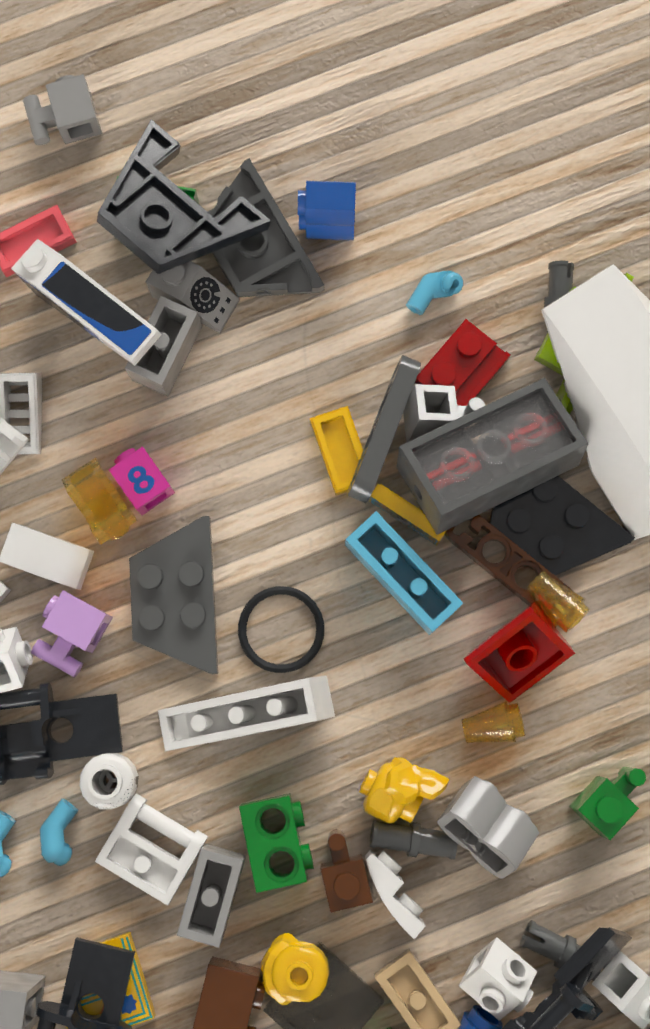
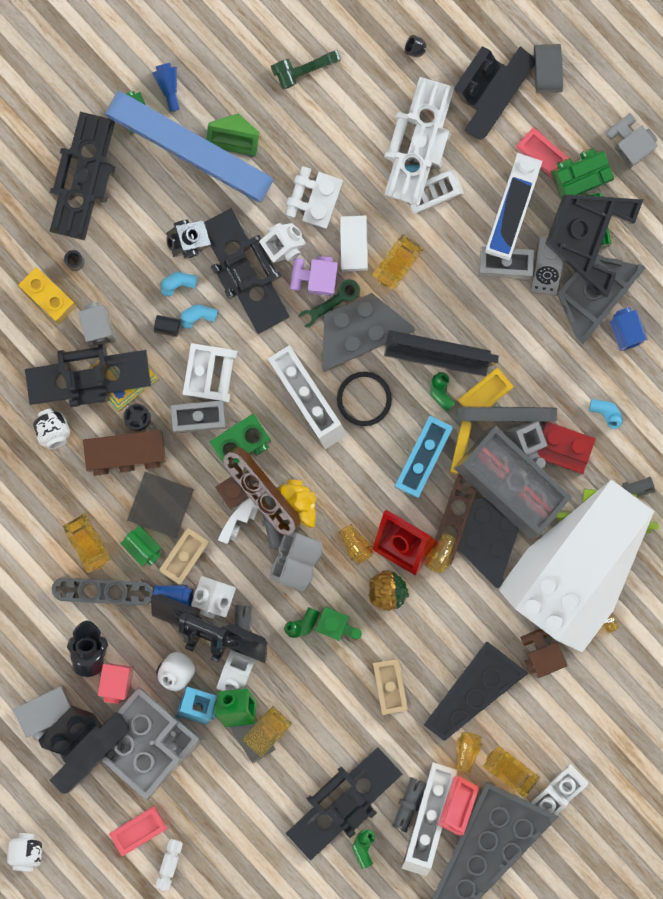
camera: 70 degrees right, 5 degrees up
white head [80,753,139,810] -> none
dark pink brick [109,446,175,516] -> none
yellow head [261,933,330,1005] -> none
none -> black wheel [124,404,151,431]
none -> black hinge [154,315,180,337]
none -> reddish brown beam [223,447,301,535]
none -> green arm [284,607,320,638]
none -> dark green brick [298,279,360,328]
none -> pearl gold piece [368,570,409,612]
none -> black fence [384,330,499,377]
none -> green arm [430,372,455,412]
none -> green brick [551,148,614,199]

